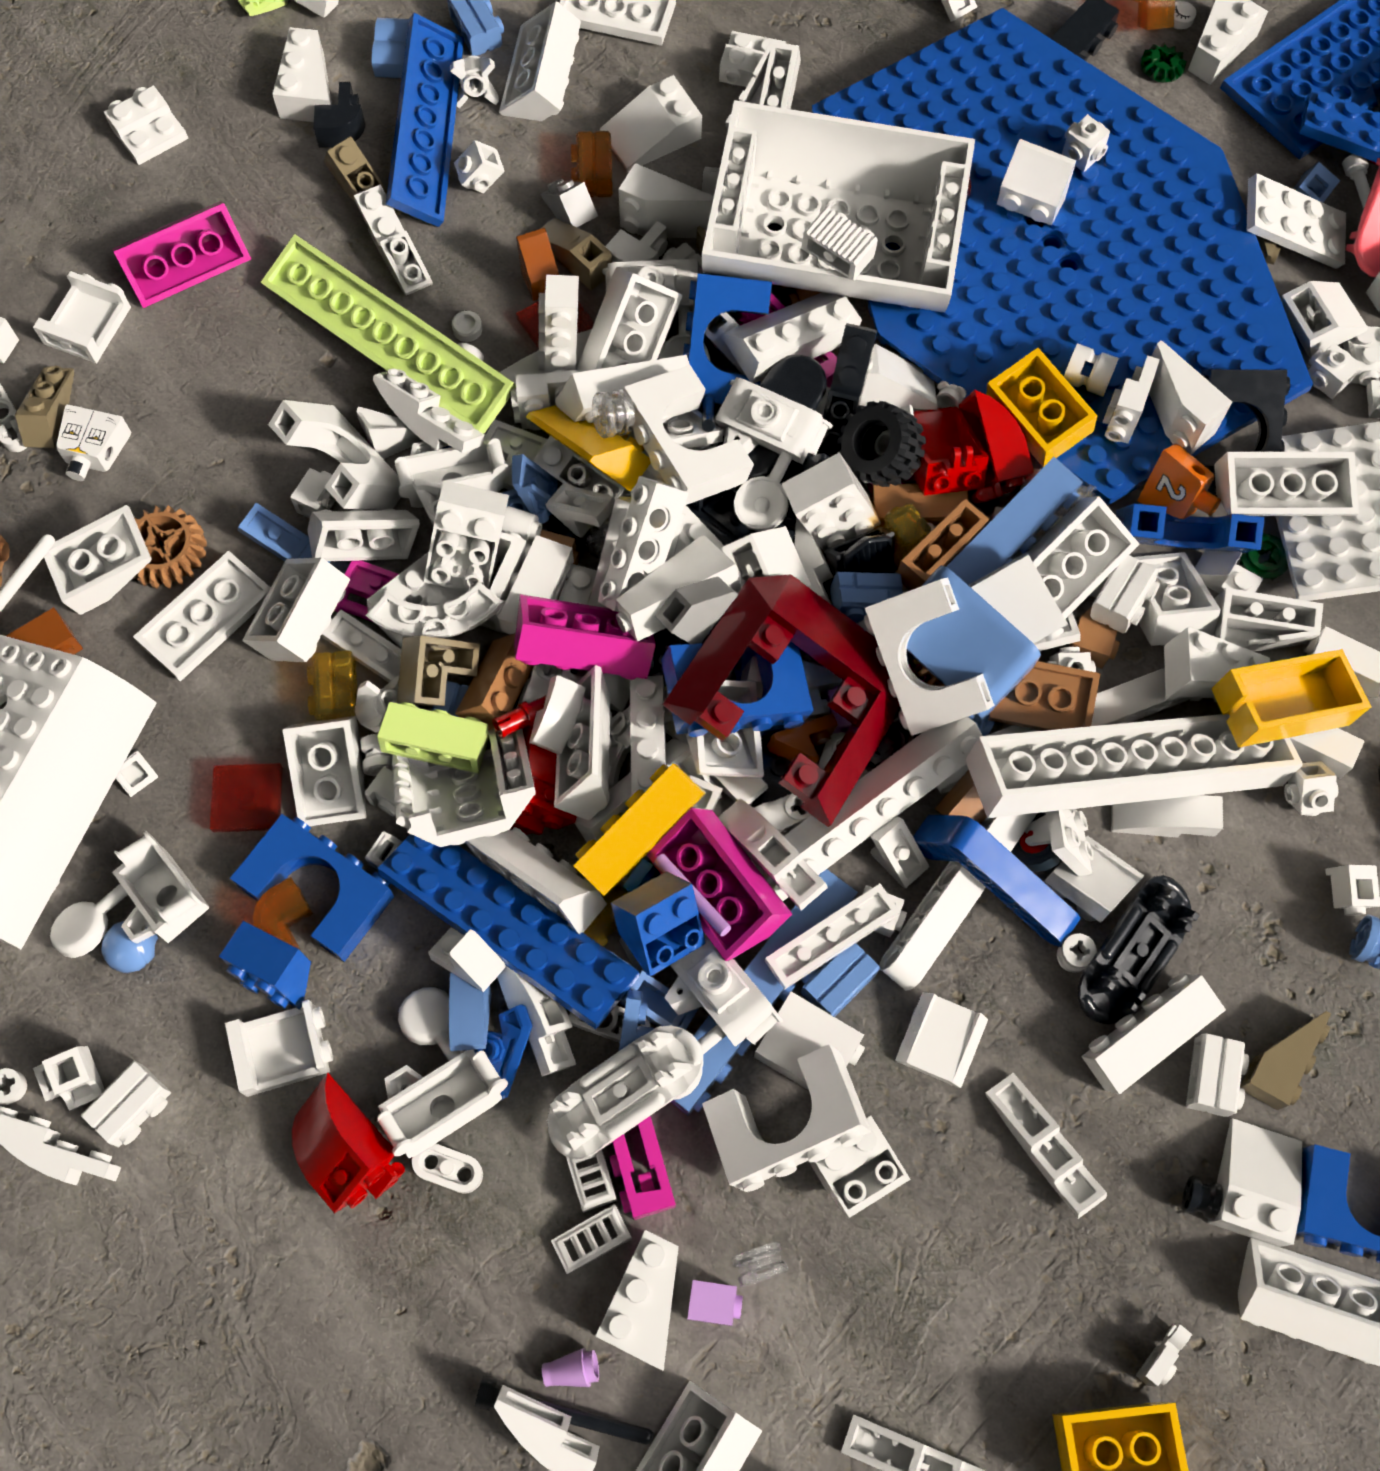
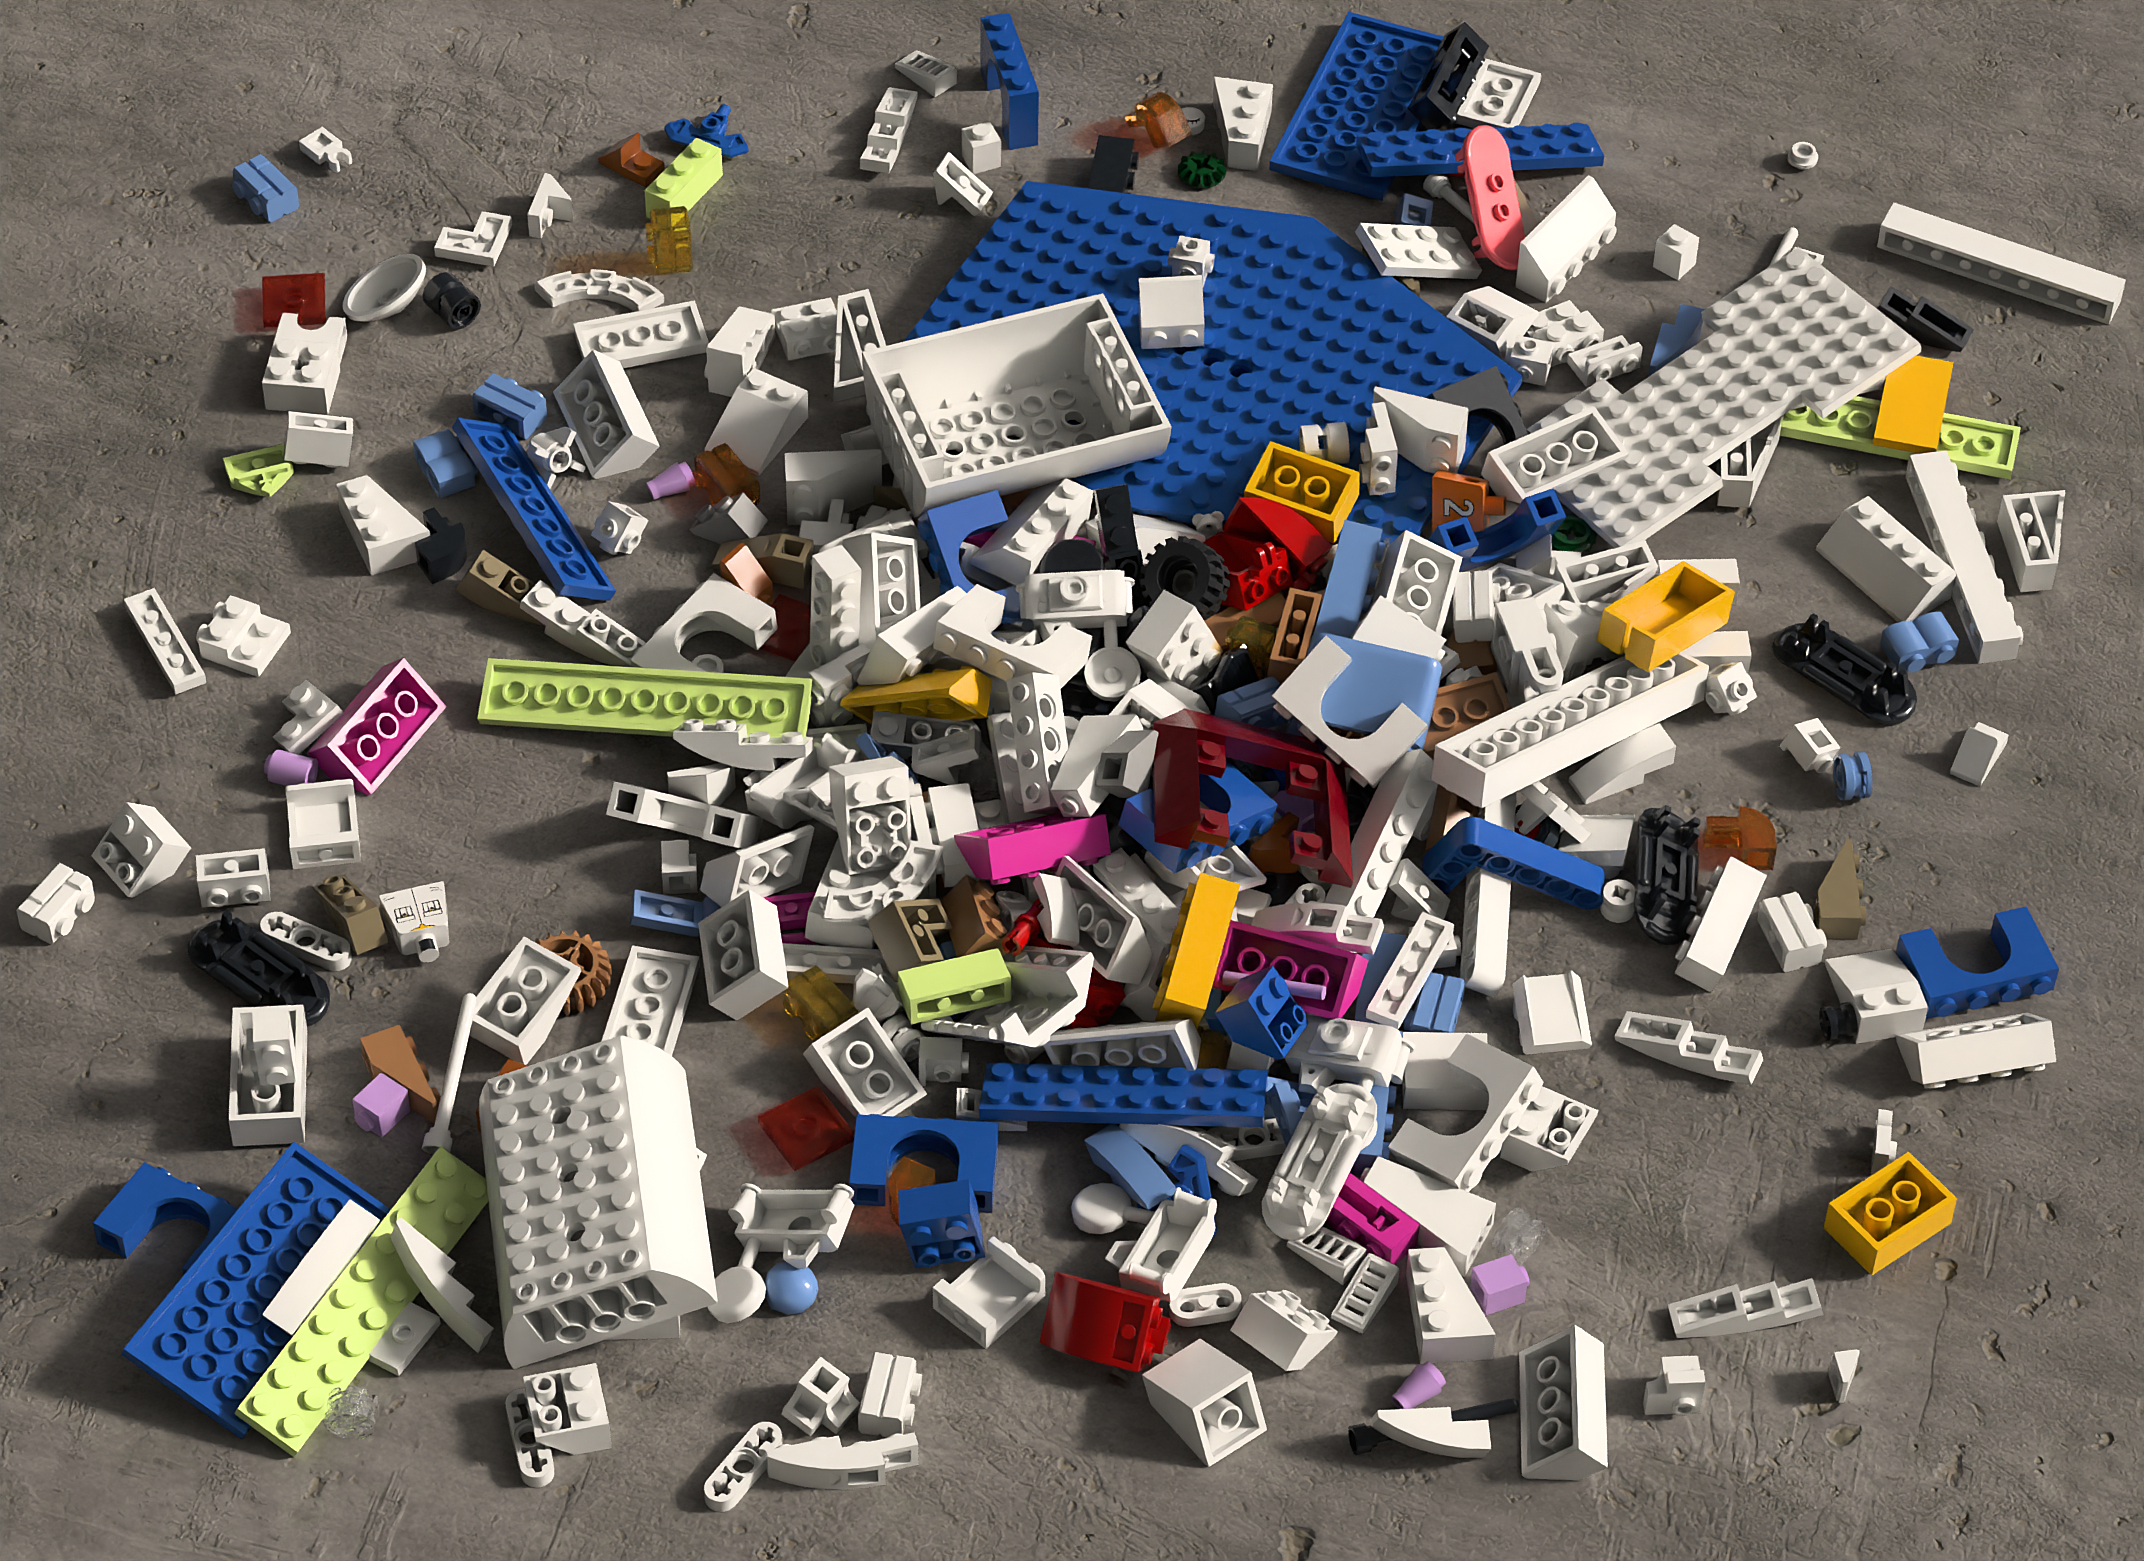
camera: 30 degrees left, 20 degrees down
white slope [428,928,506,992] -> none
clear wheel [592,389,635,438] -> none
white brick [802,207,878,281] -> none
none -> white plate [124,588,206,694]
none -> lavender brick [264,749,318,786]
none -> white plate [273,680,344,755]
none -> white arch [630,573,778,672]
none -> lavender cone [646,462,696,500]
none -> white wedge [704,306,775,397]
none -> white slope [1142,1339,1267,1467]
none -> white slope [1230,1290,1338,1371]
none -> white slope [1360,1156,1496,1277]
none -> white brick [1491,597,1563,705]
none -> clear orange brick [1703,806,1777,870]

